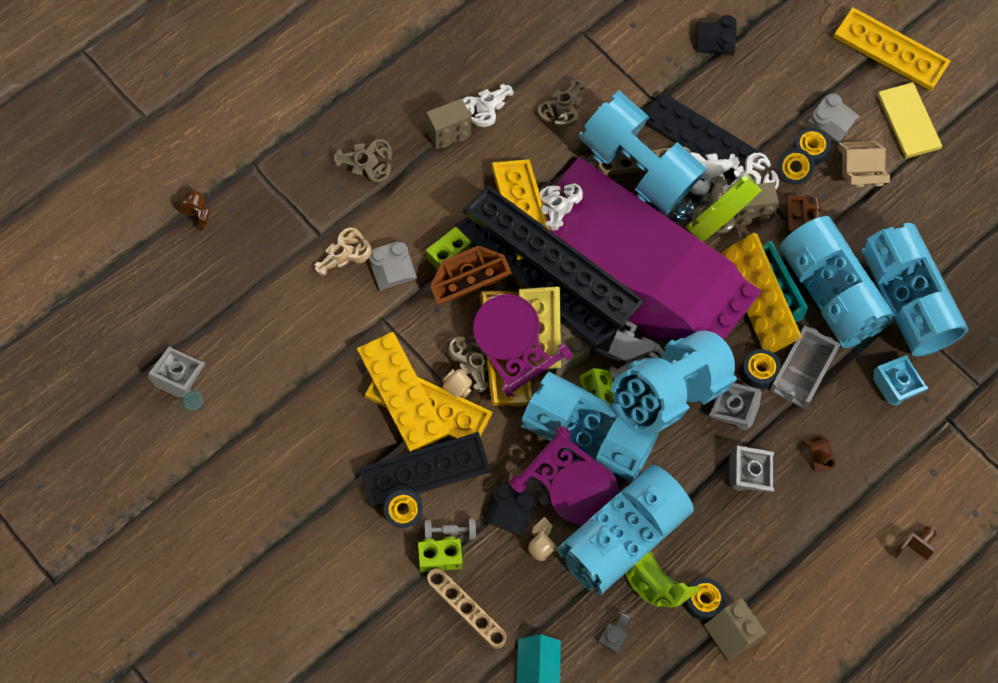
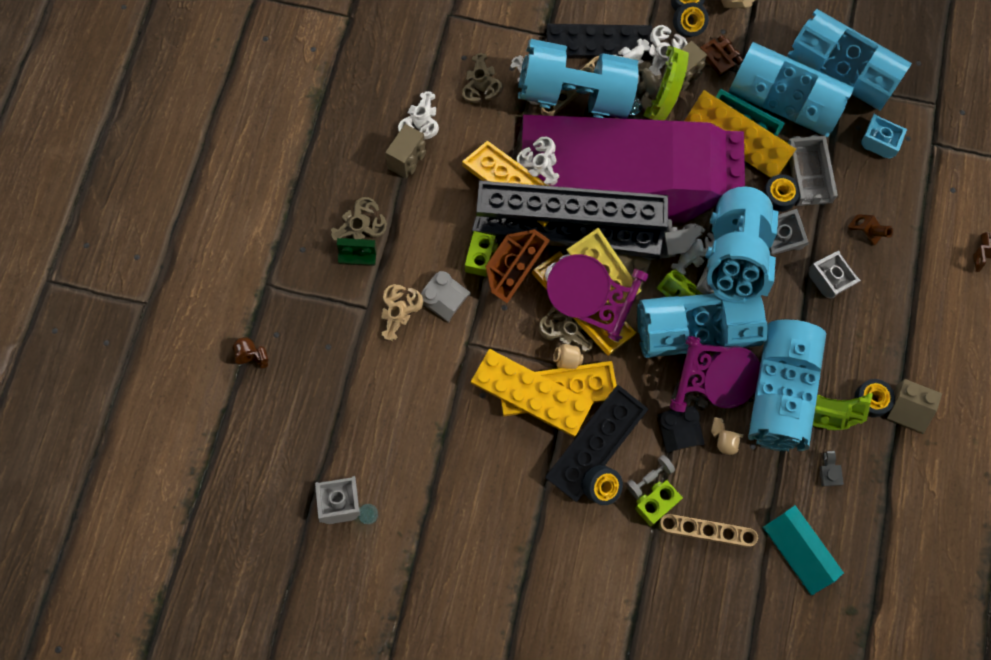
camera: 35 degrees left, 5 degrees up
none -> dark green bracket [337,238,377,266]

